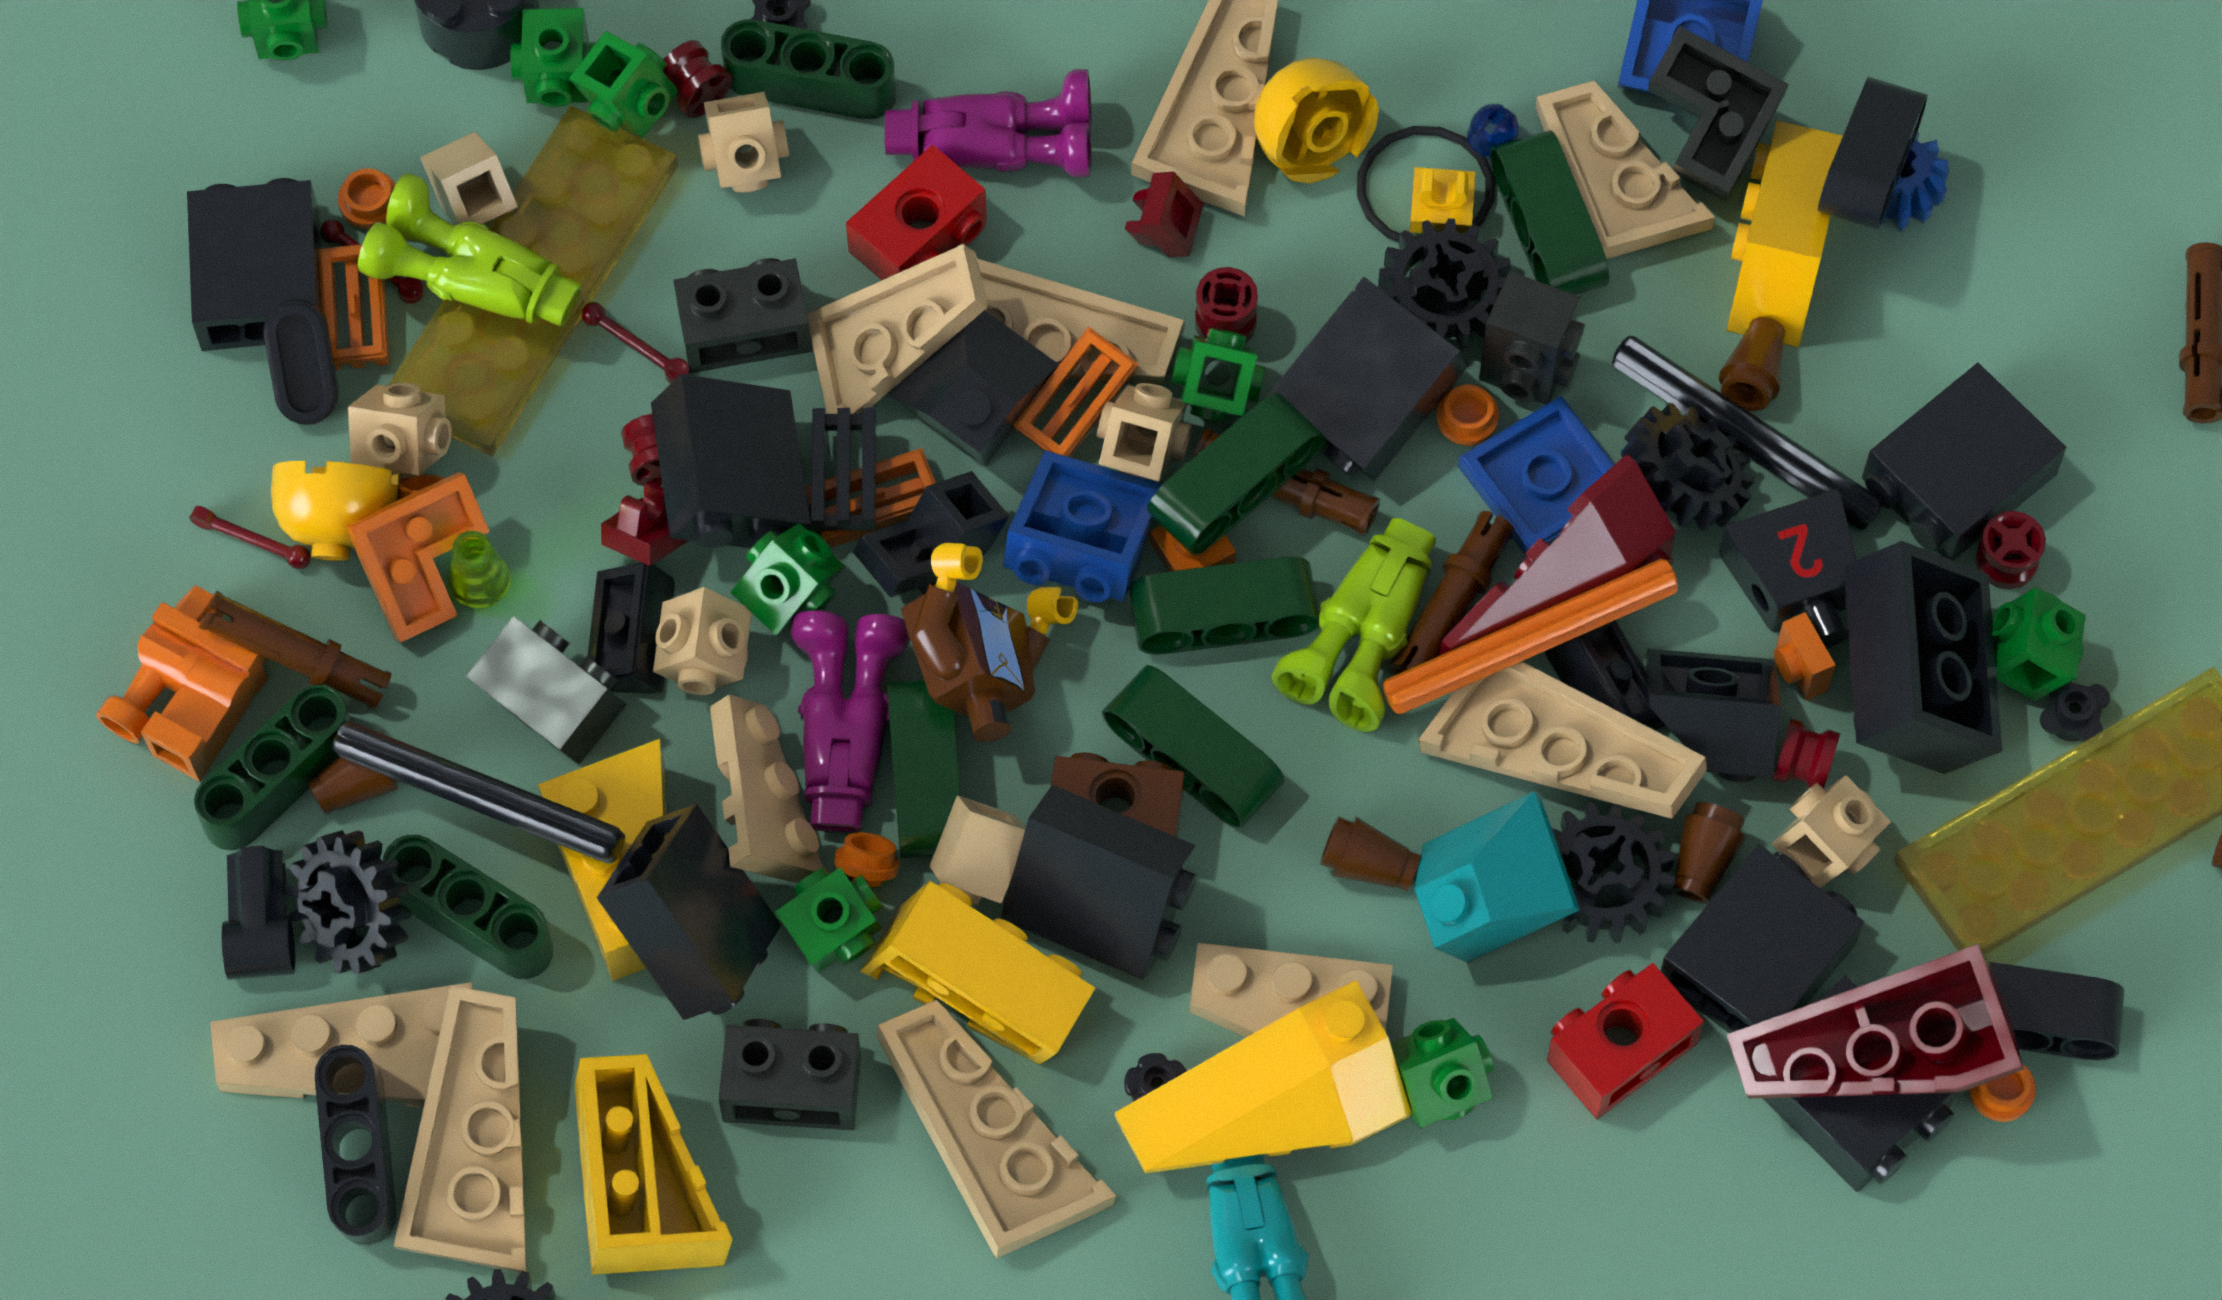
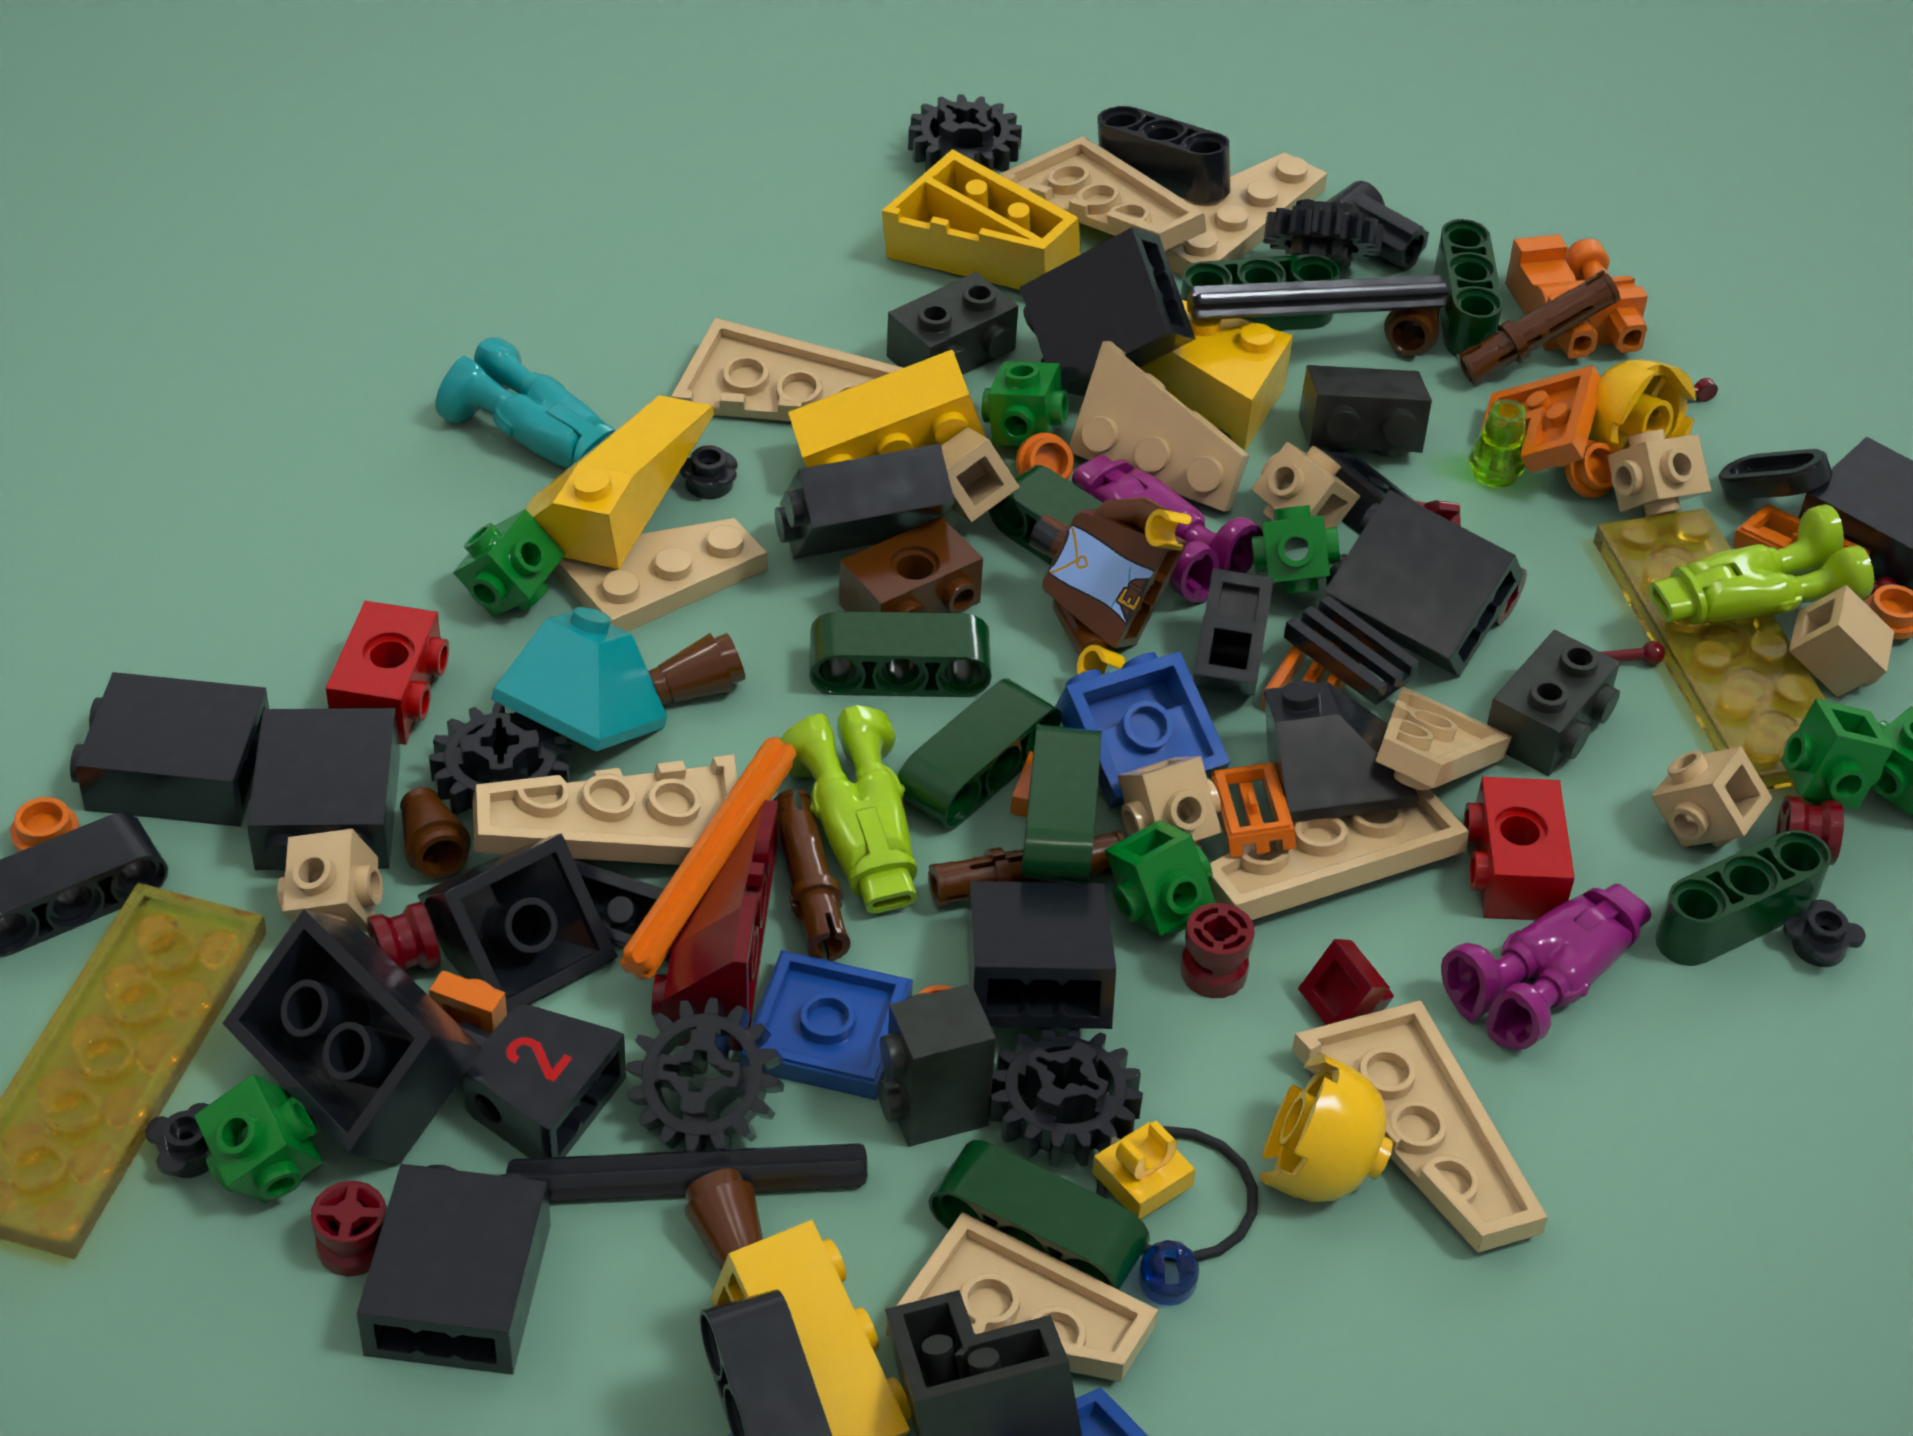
camera: 135 degrees right, 20 degrees down
dark red wedge [1726,944,2024,1099] -> none

